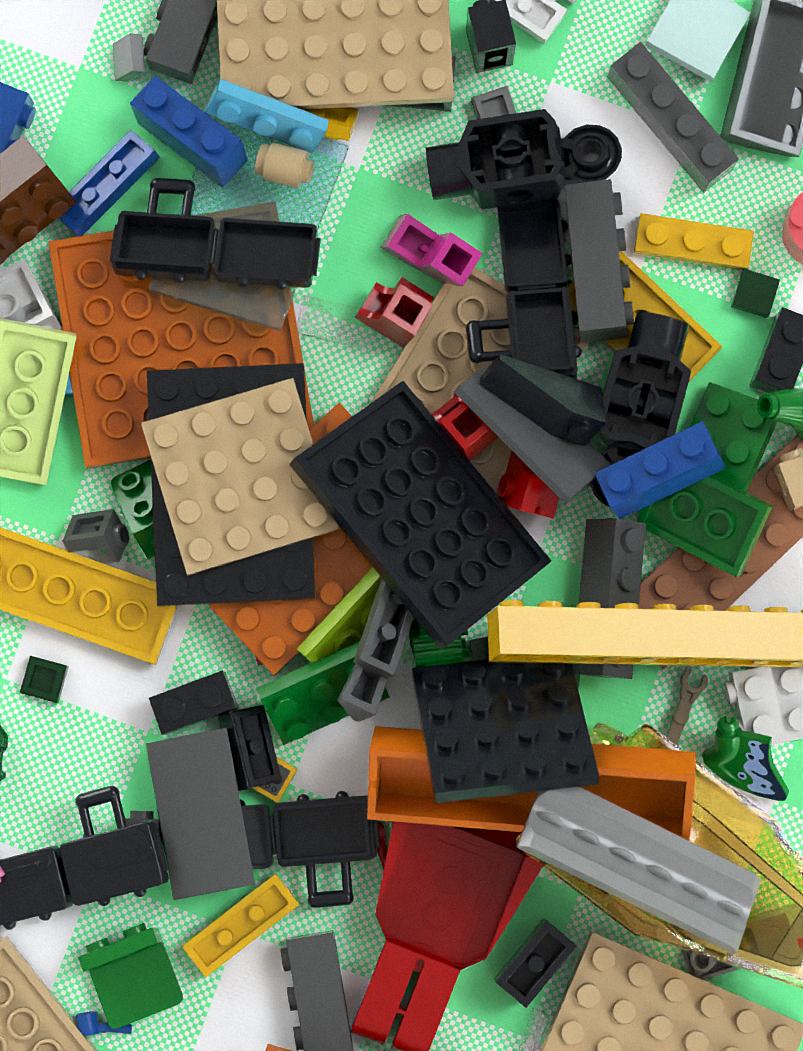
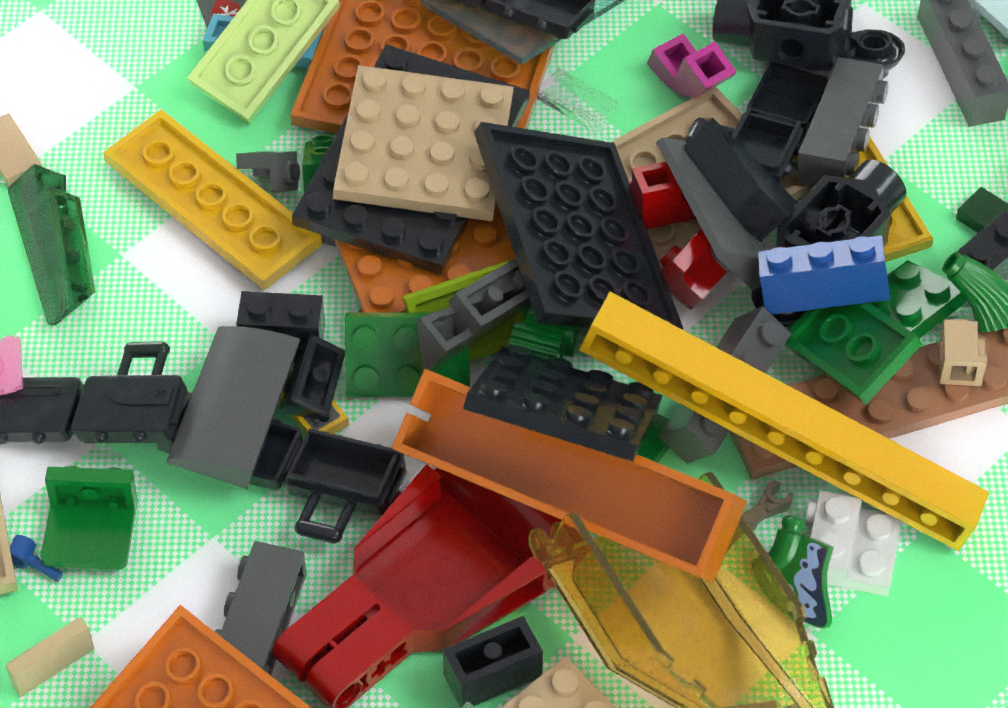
camera: 25 degrees right, 30 degrees down
dark green tile [19,655,69,703] -> none
yellow plate [182,873,300,978] -> none
red brick [355,277,434,348] -> none
light grey plate [516,787,761,955] -> none
yellow plate [634,213,754,270] -> none

